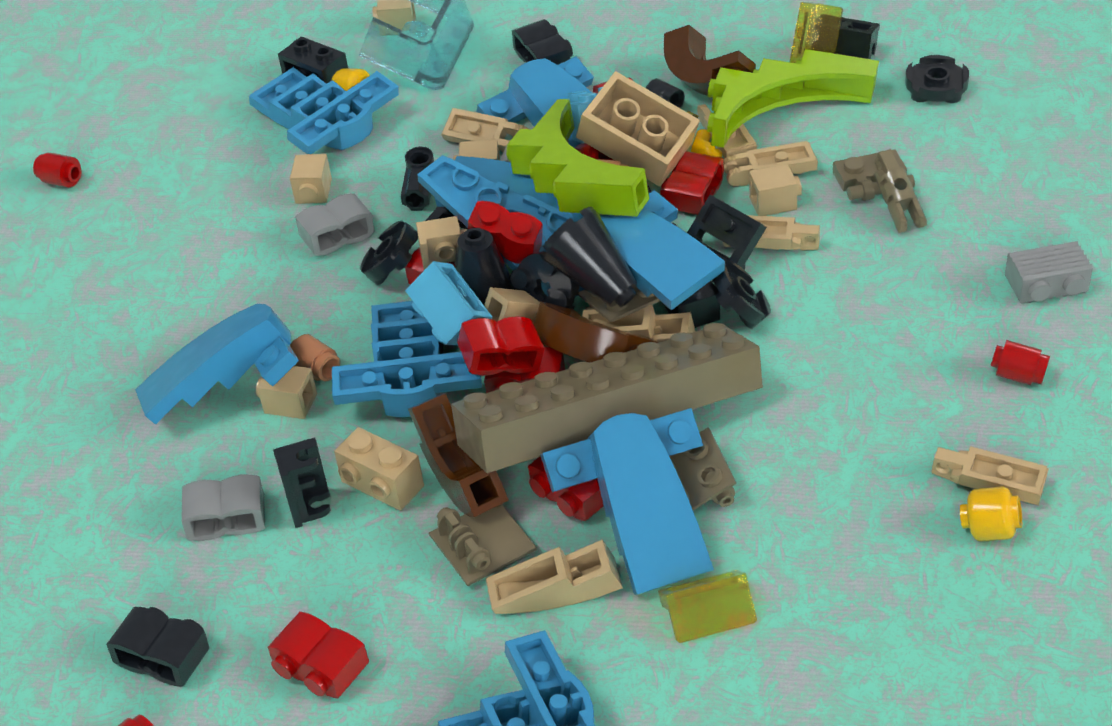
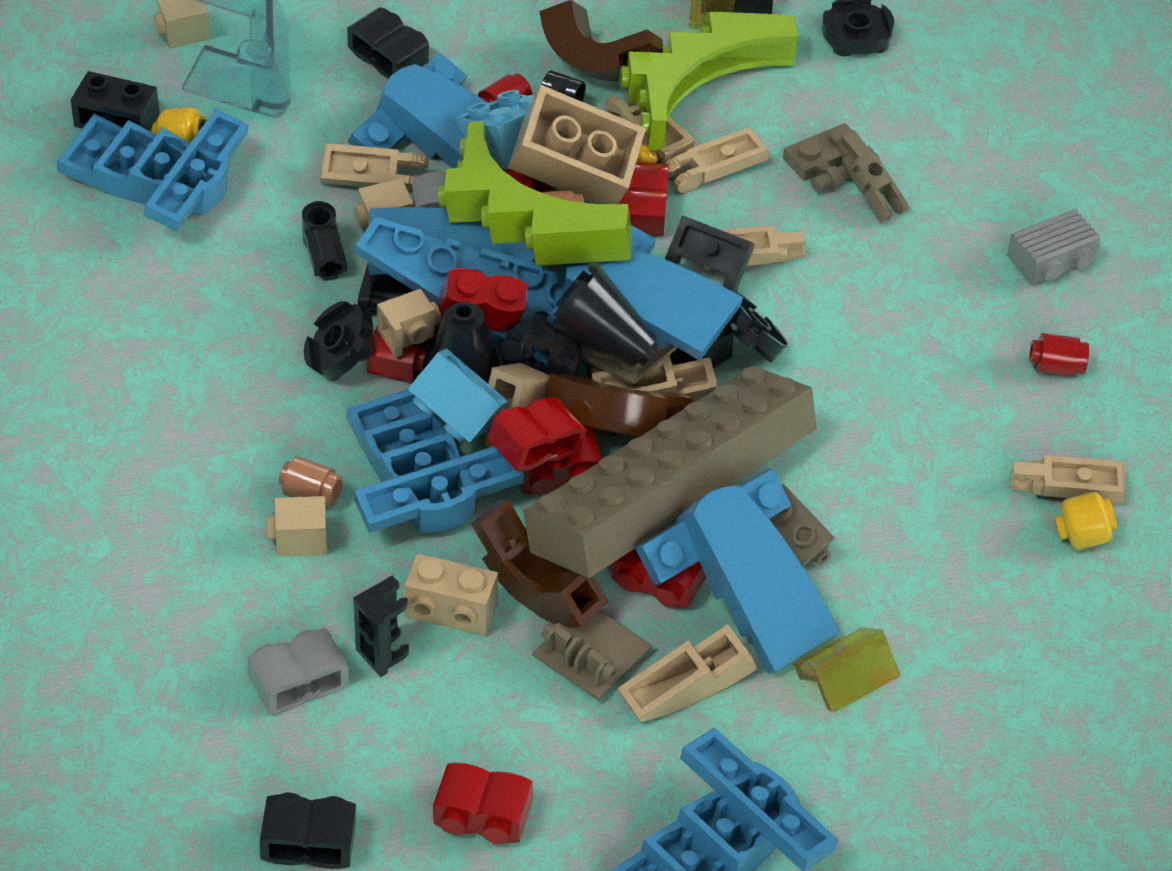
camera: 25 degrees left, 5 degrees up
dark azure slope [135,303,299,425] -> none
tan brick [290,154,332,204] -> none
light grey brick [295,194,375,256] -> none
tan brick [749,164,802,216] -> none

